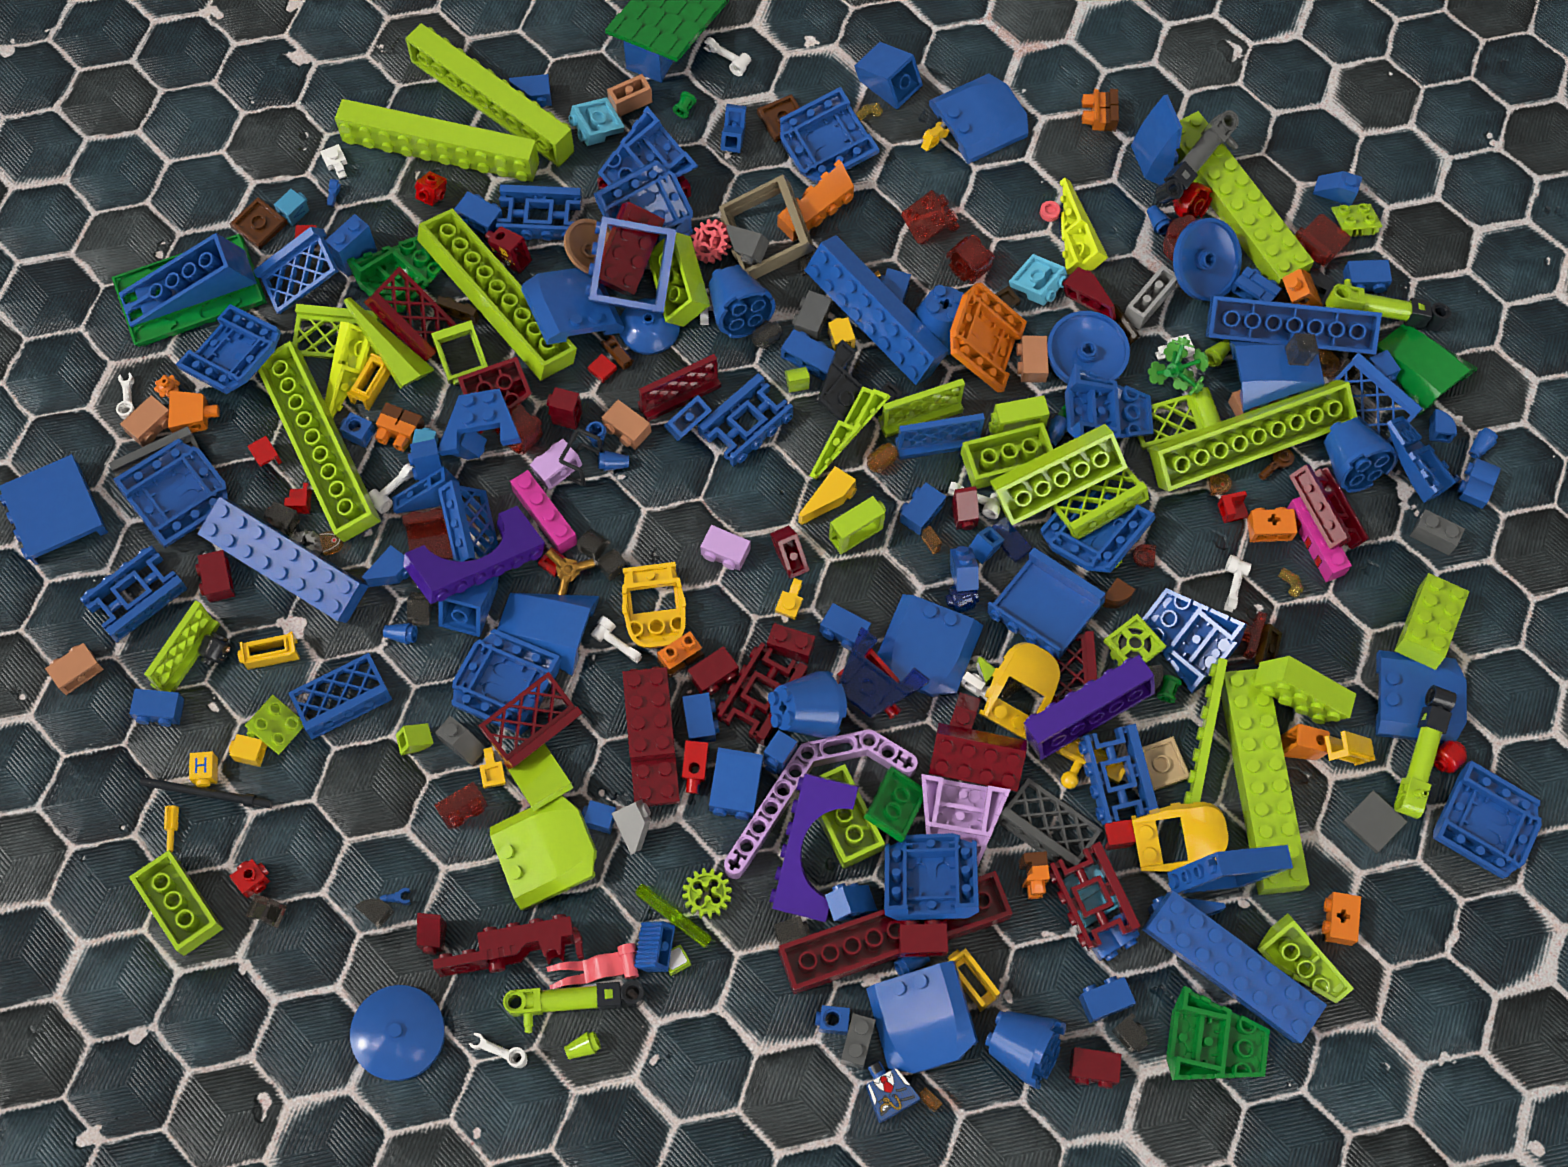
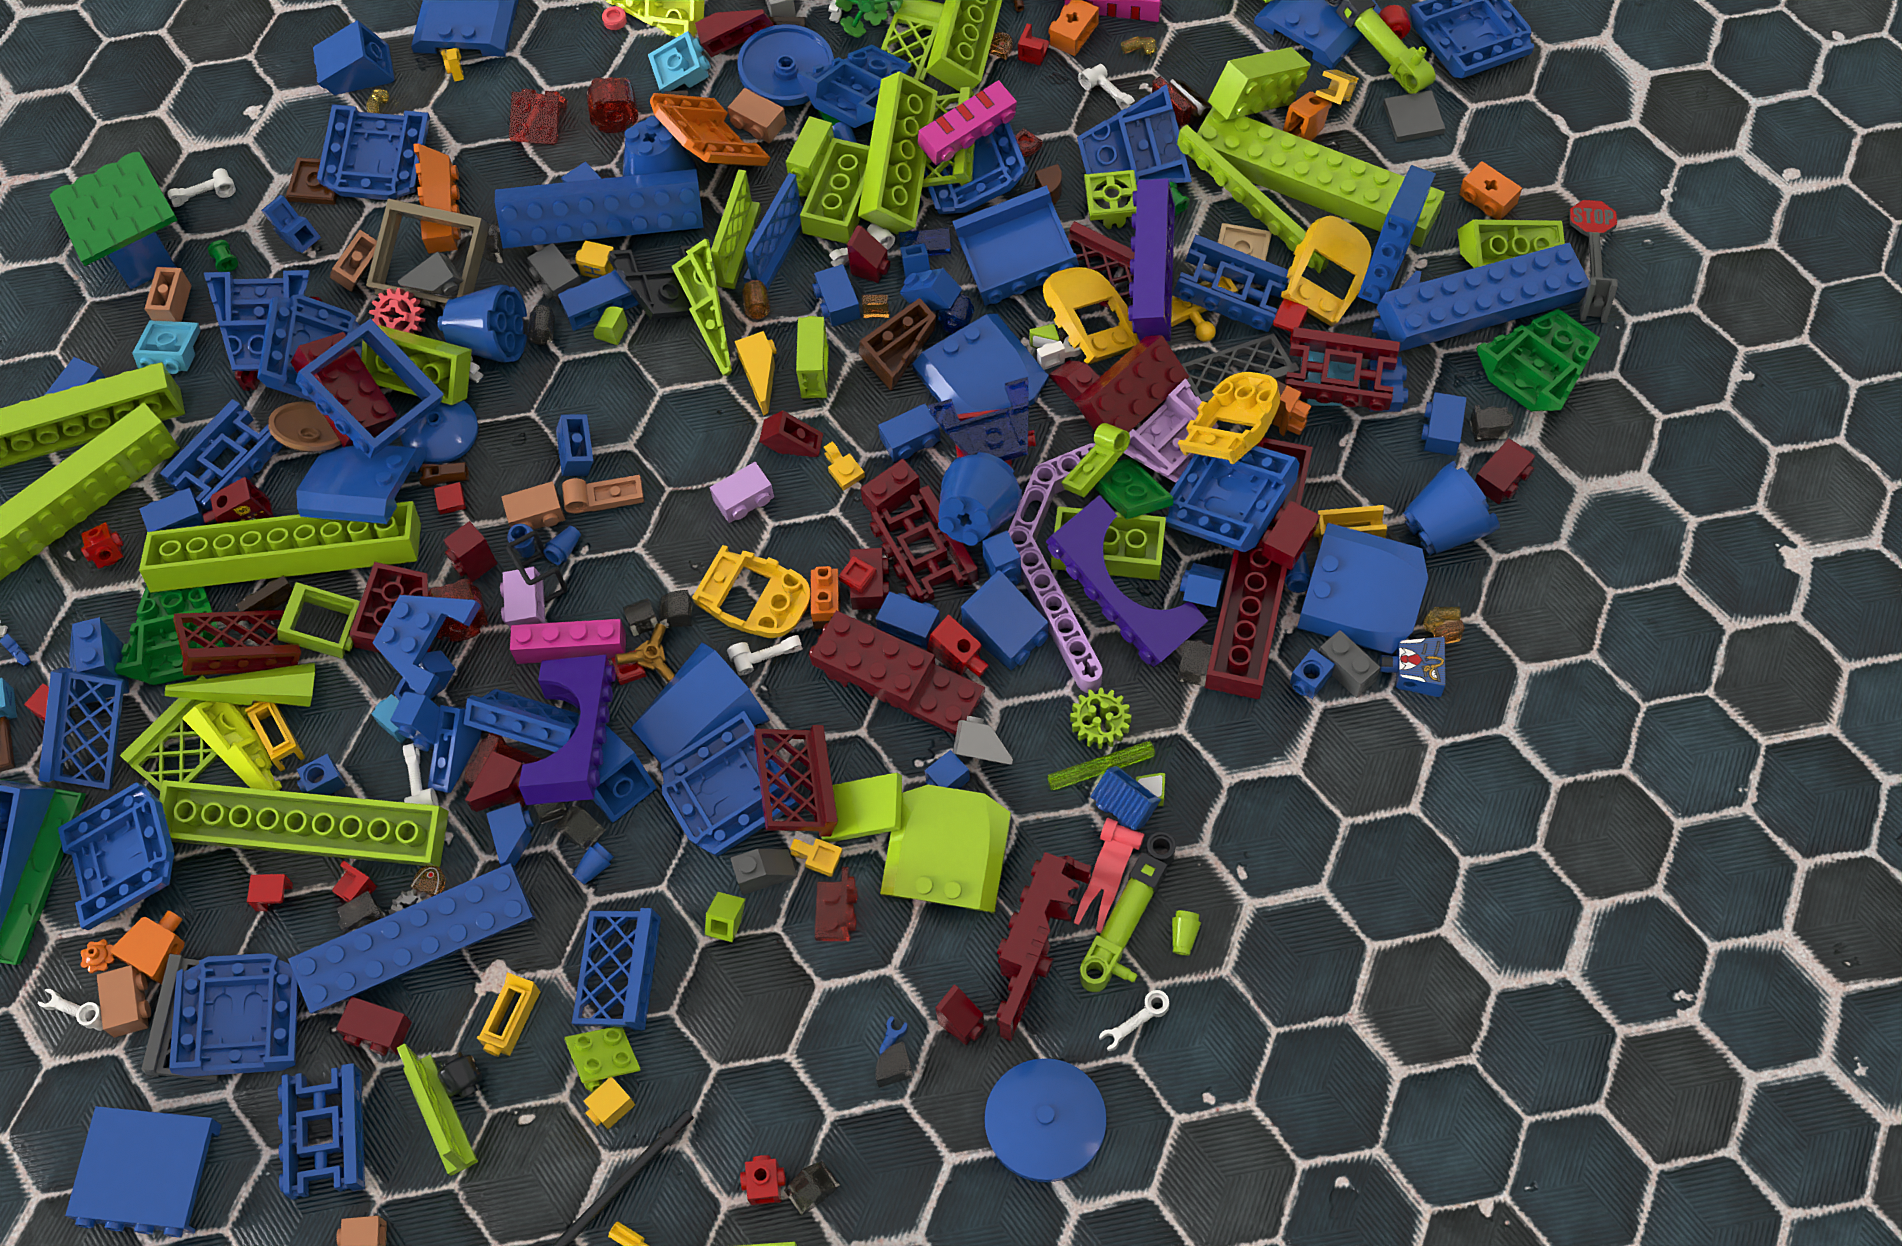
camera: 50 degrees left, 5 degrees down
blue brick [129,689,185,727] -> none
yellow brick [189,751,218,788] -> none
orange hips [375,402,425,452] -> none
dark red fence [637,354,721,422] -> none
blue fence [698,373,793,467] -> none
none -> nougat brick [329,230,377,292]
none -> dark red slope [465,751,523,812]
none -> nougat plate [562,475,644,513]
none -> red tile [838,556,877,594]
none -> reddish brown wedge [859,298,936,391]
none -> dark pink brick [918,80,1017,165]
none -> lime plate [1061,423,1130,497]
none -> yellow slope [1177,372,1280,464]
none -> clear yellow arm [1423,607,1461,632]
none -> dark grey piece [1569,200,1618,323]

